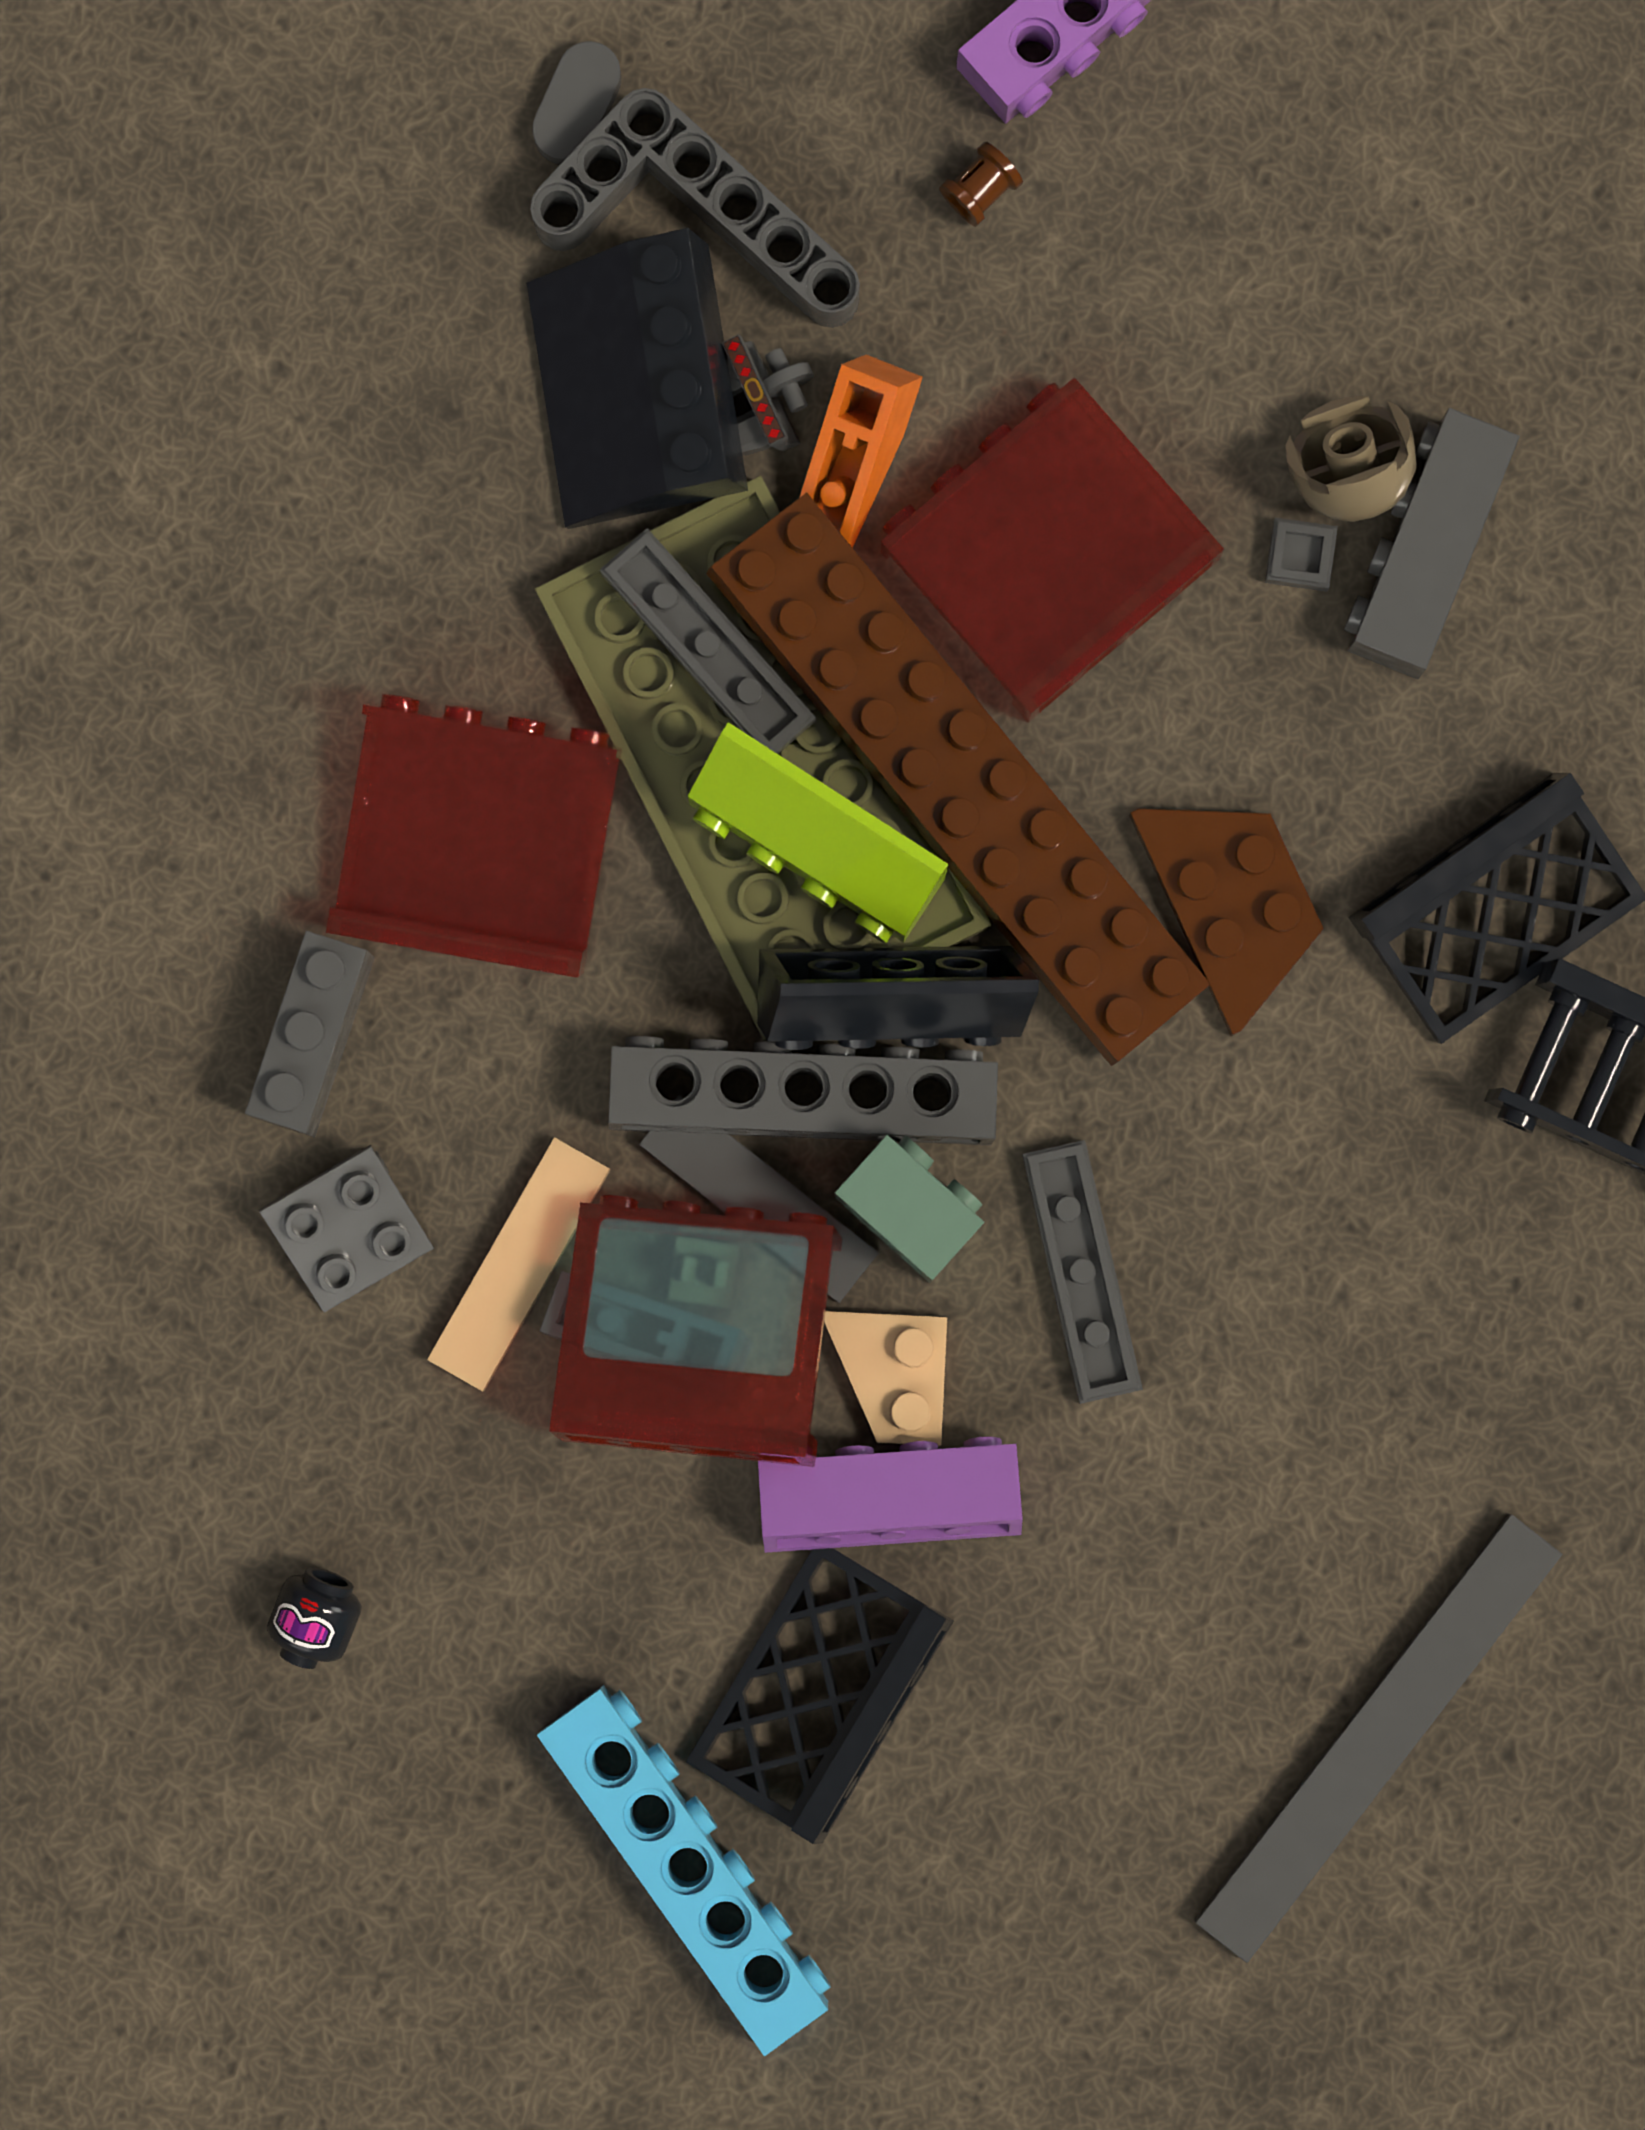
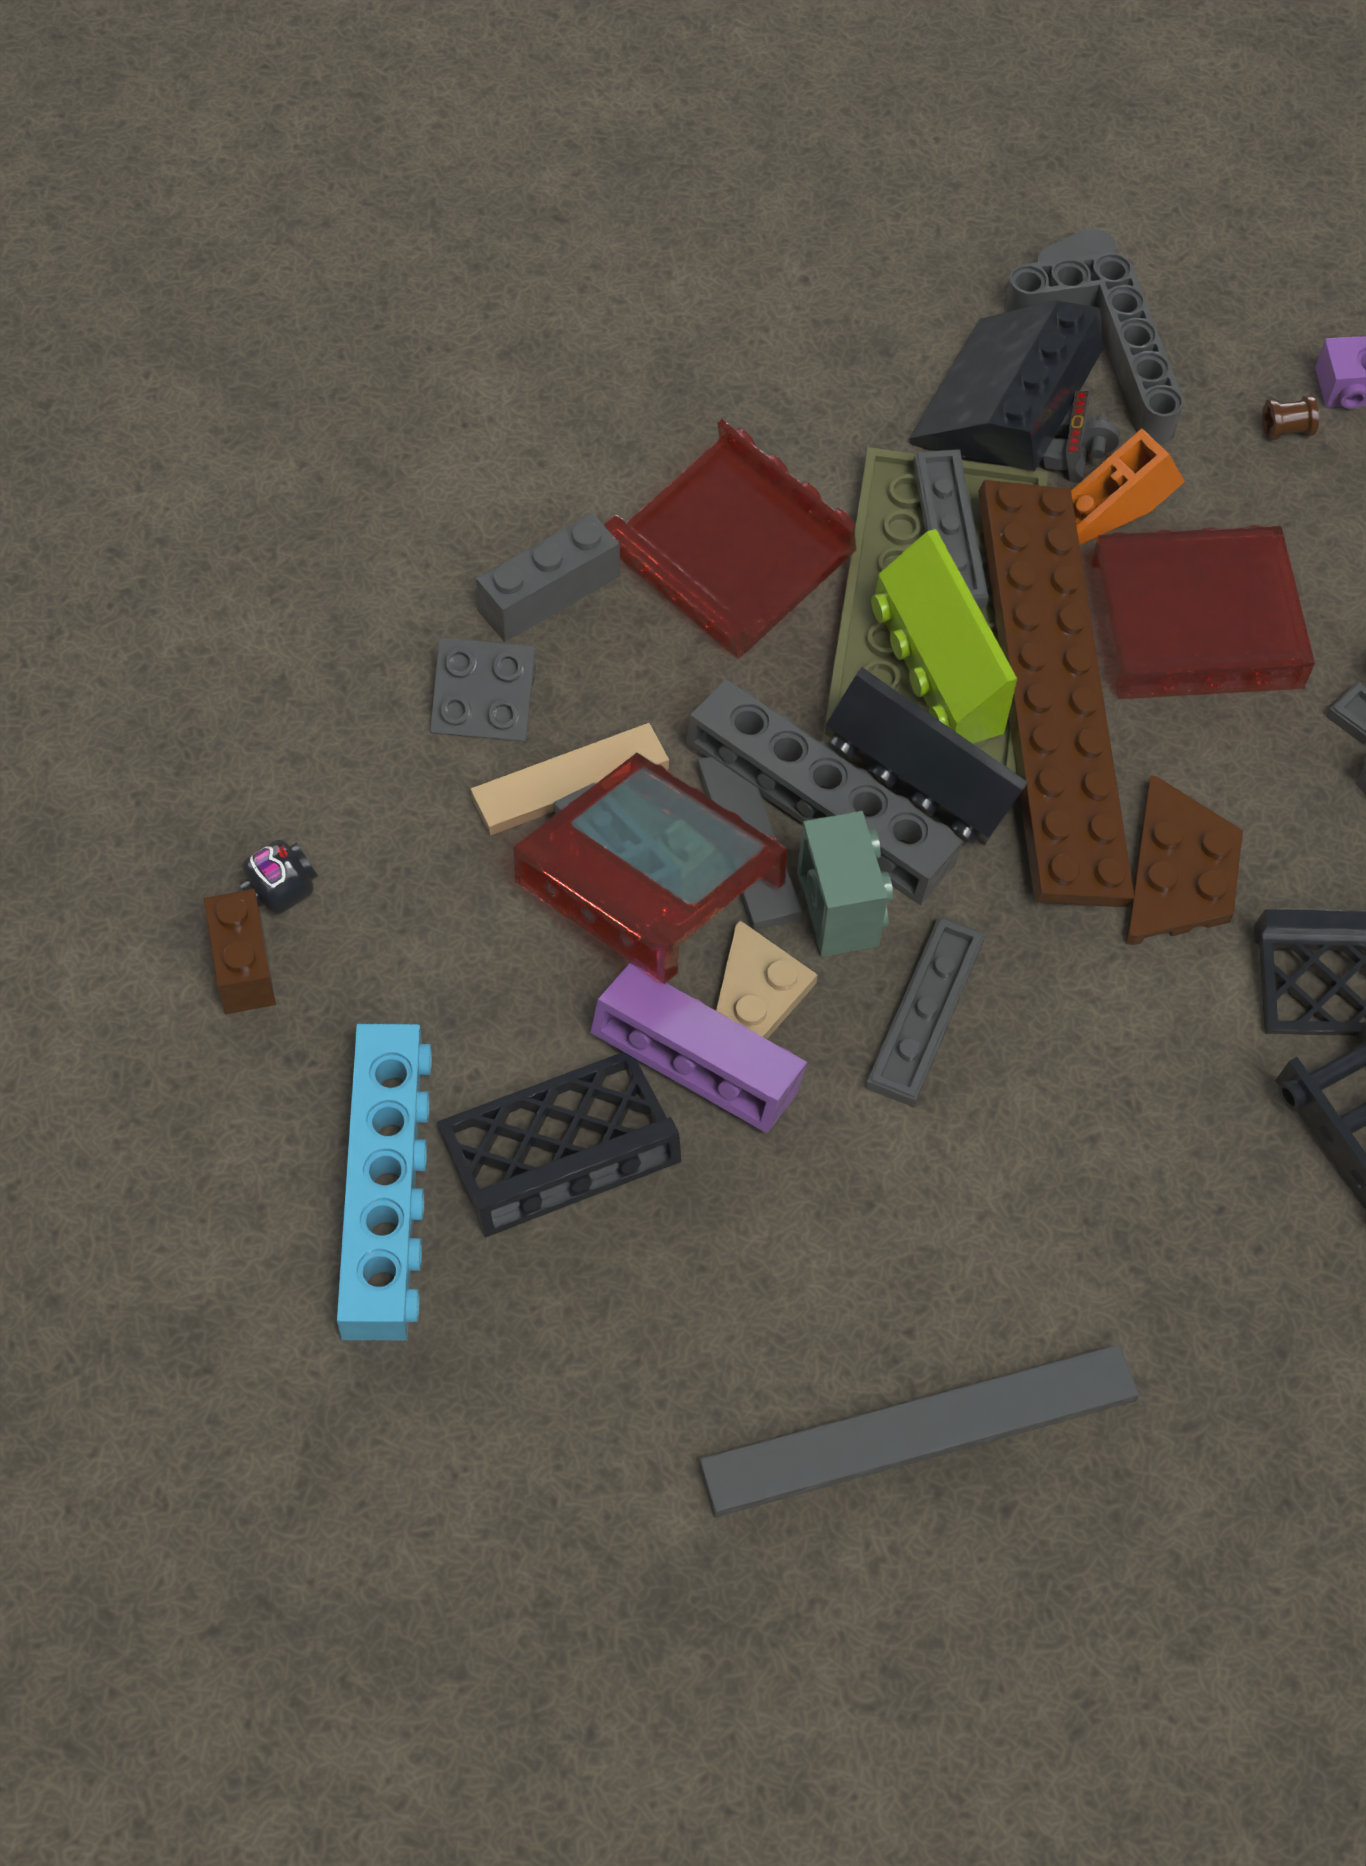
camera: 30 degrees right, 25 degrees down
none -> reddish brown brick [204,889,276,1015]

